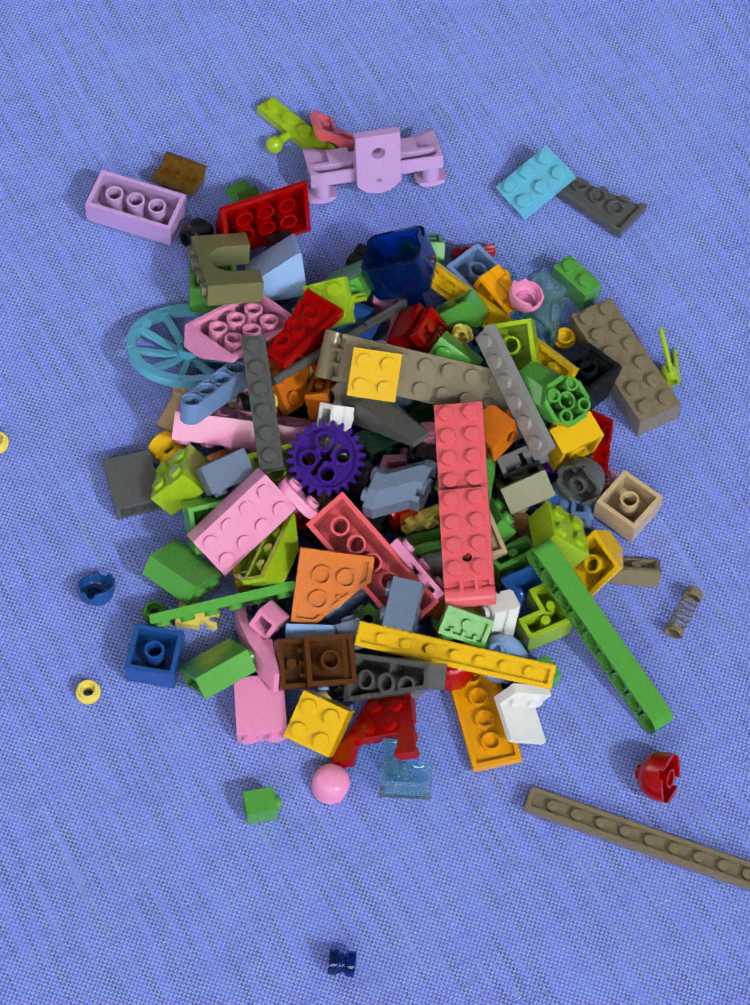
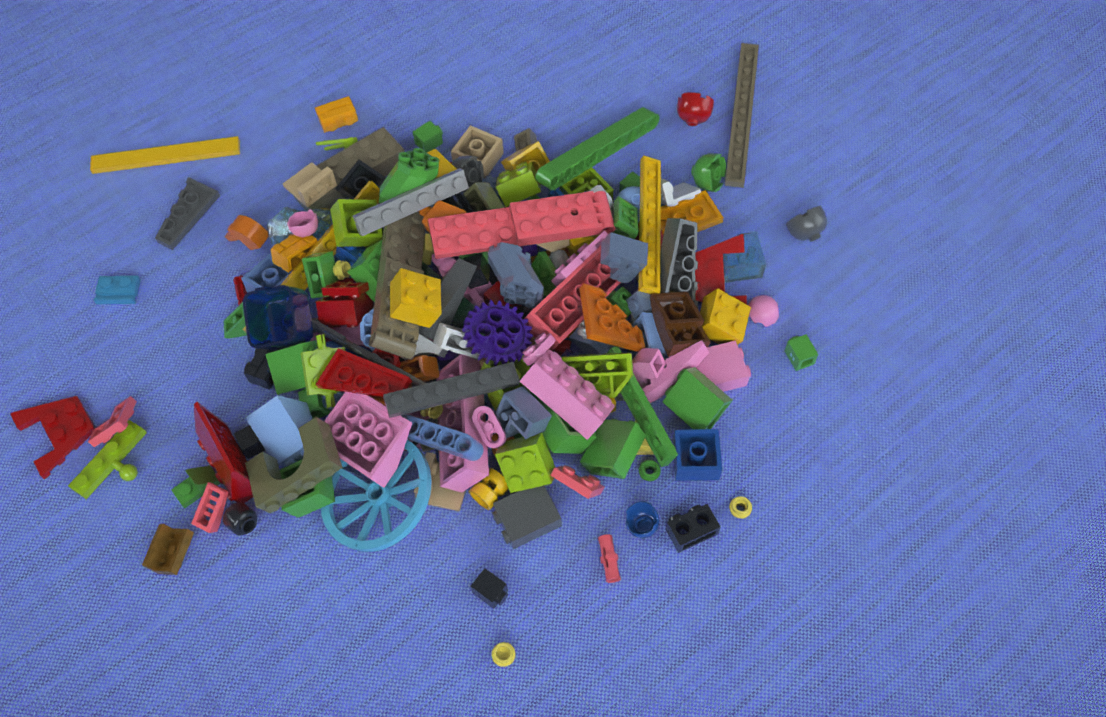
camera: 95 degrees left, 0 degrees up
lavender brick [85,170,187,245] -> none
lavender piece [301,127,447,204] -> none
clear blue wheel [328,948,357,978] -> none
medium azure plate [495,145,576,221] -> none
bright green brick [551,254,601,310] -> none
dark tan piece [664,586,703,639] -> none
none -> red wing [10,396,95,479]
none -> yellow tile [90,136,240,174]
none -> dark azure plate [93,276,141,304]
none -> coral slope [191,482,229,533]
none -> orange brick [224,215,270,250]
none -> tan bracket [283,163,337,208]
none -> light orange brick [315,96,358,133]
none -> bright green brick [413,121,443,153]
none -> black brick [470,568,508,609]
none -> bright pink plate [472,406,506,448]
none -> coral plate [550,465,605,499]
none -> coral pin [598,534,621,583]
none -> black brick [666,504,721,553]
none -> bright green cylinder [691,153,726,192]
none -> dark grey cylinder [786,206,827,242]

